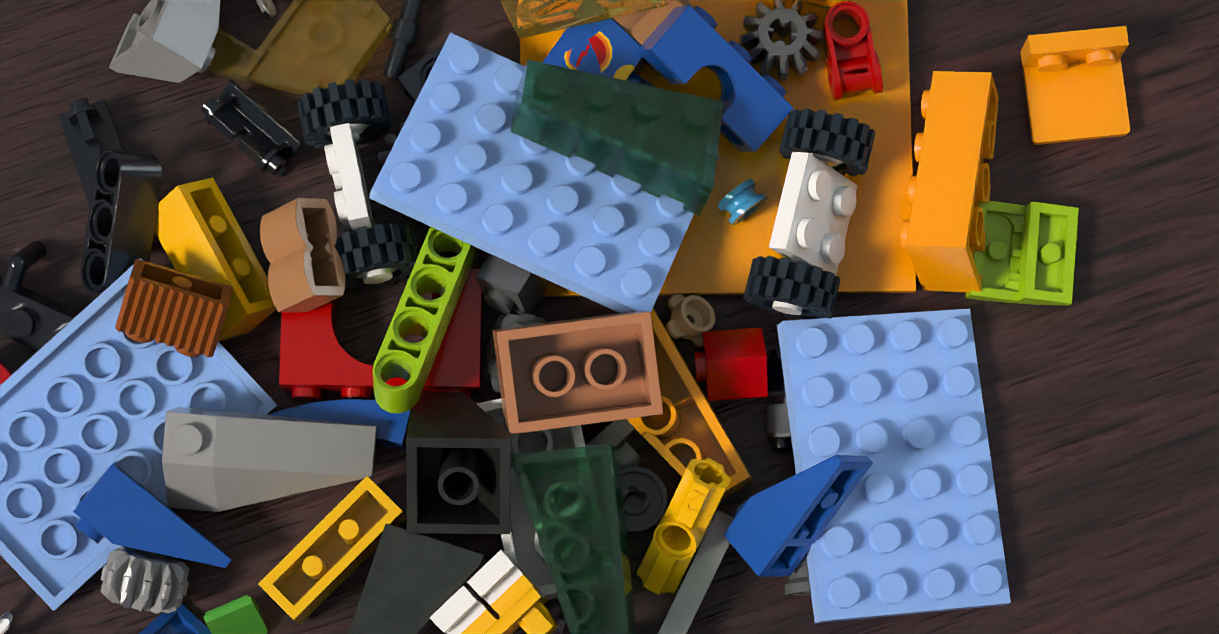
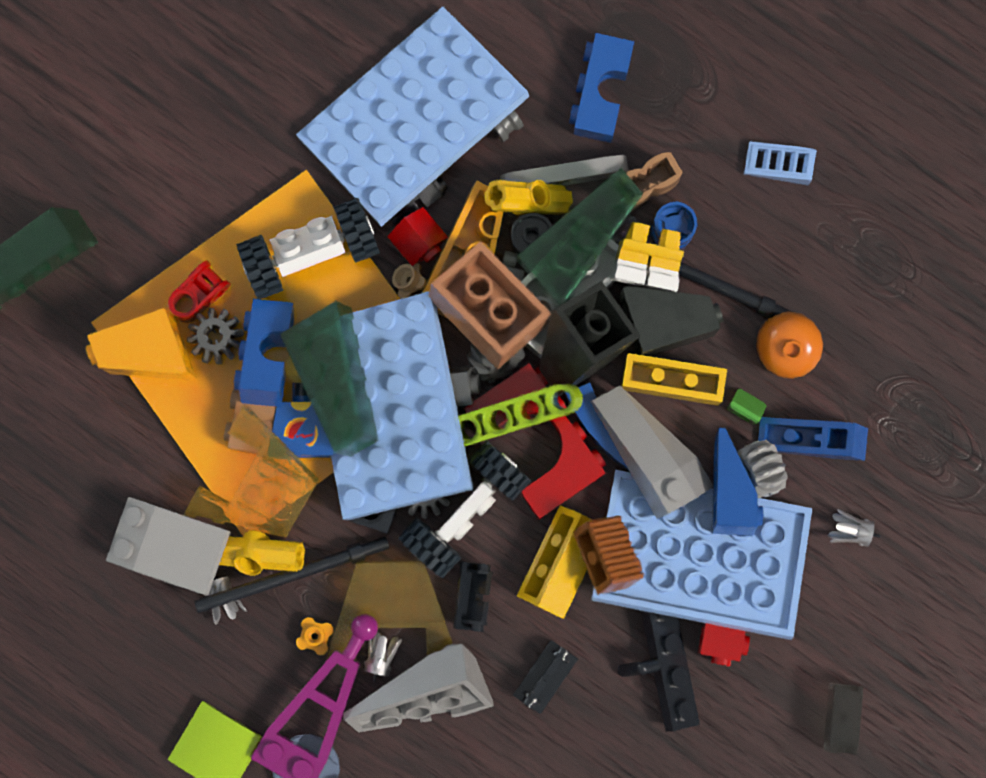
camera: 125 degrees left, 5 degrees up
black beam [81,150,162,293] -> none
medium nougat brick [260,198,345,312] -> none
dark azure bush [717,179,767,226] -> none
blue slope [723,455,873,577] -> none
light orange wedge [901,71,999,293] -> none
lime slope [966,201,1079,306] -> none
light orange bracket [1020,26,1130,145] -> none

